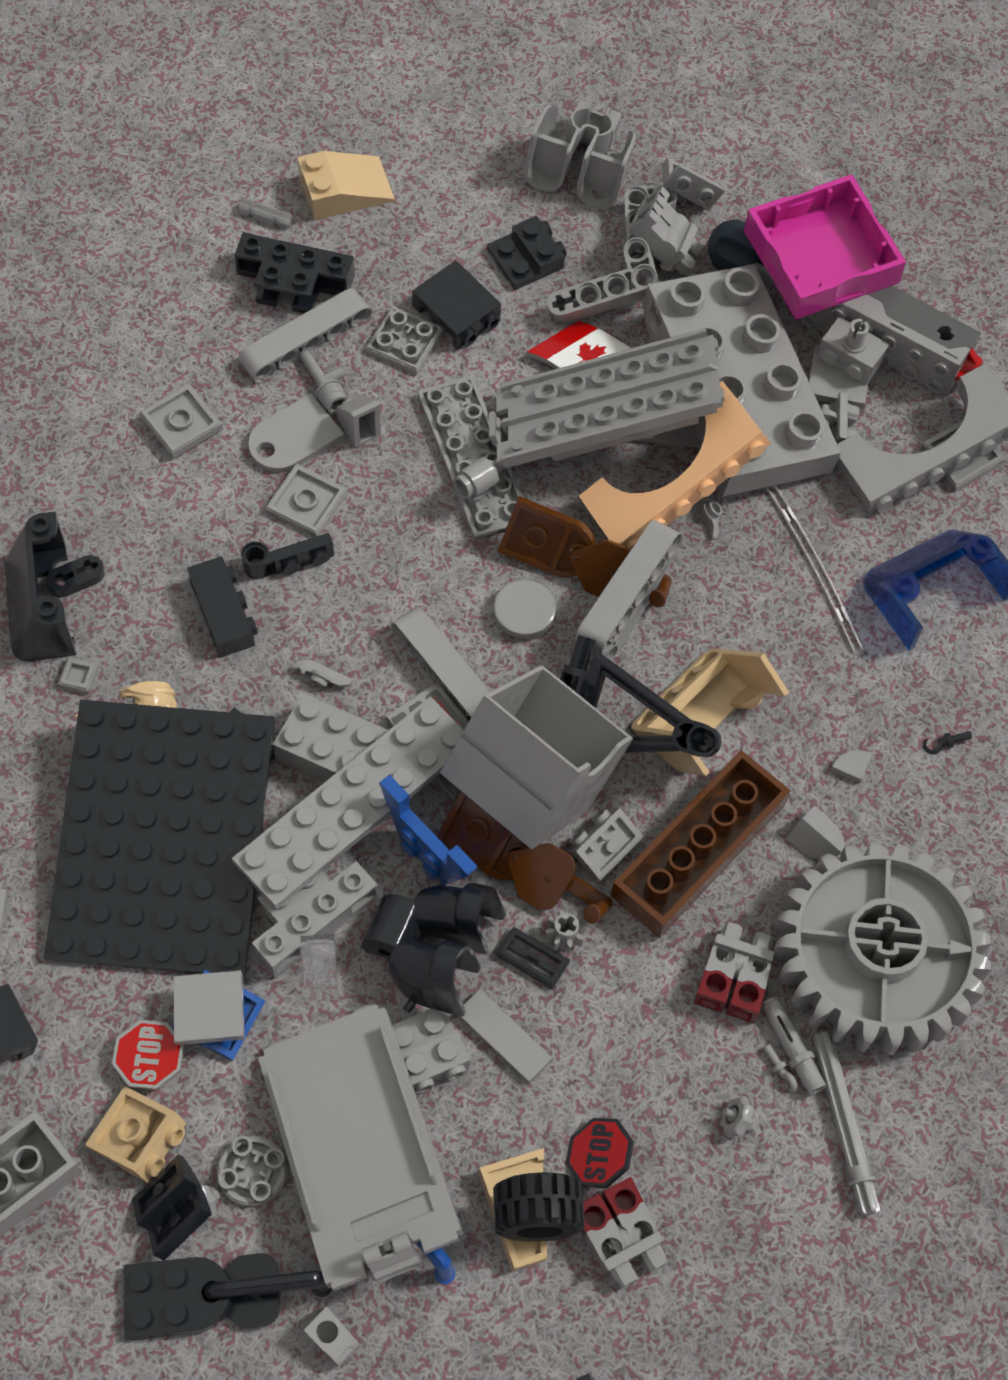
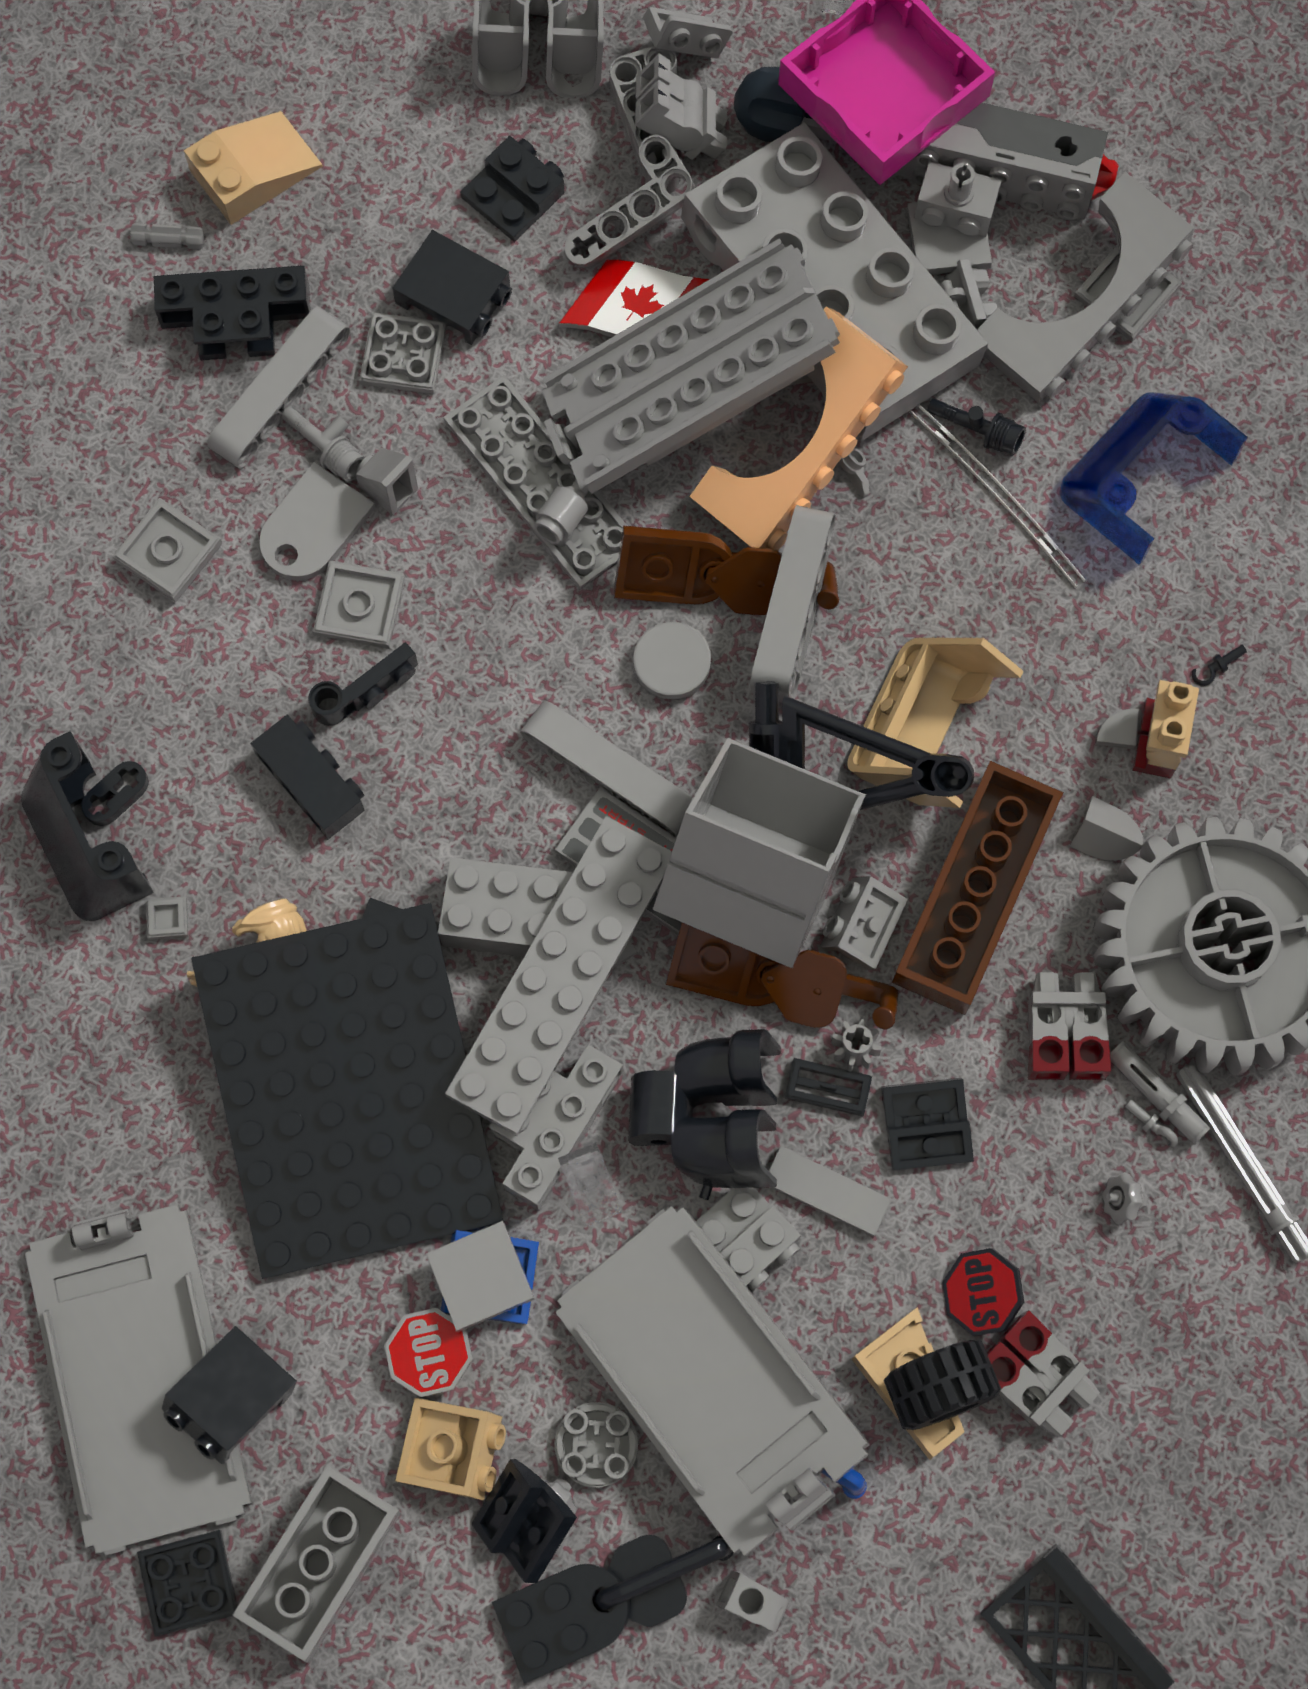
camera: 15 degrees left, 10 degrees up
light grey piece [293,659,352,688] -> none
blue wing [379,774,478,886] -> none
none -> black slope [881,1078,974,1170]
none -> black piece [927,398,1026,456]
none -> tan hips [1132,680,1199,779]

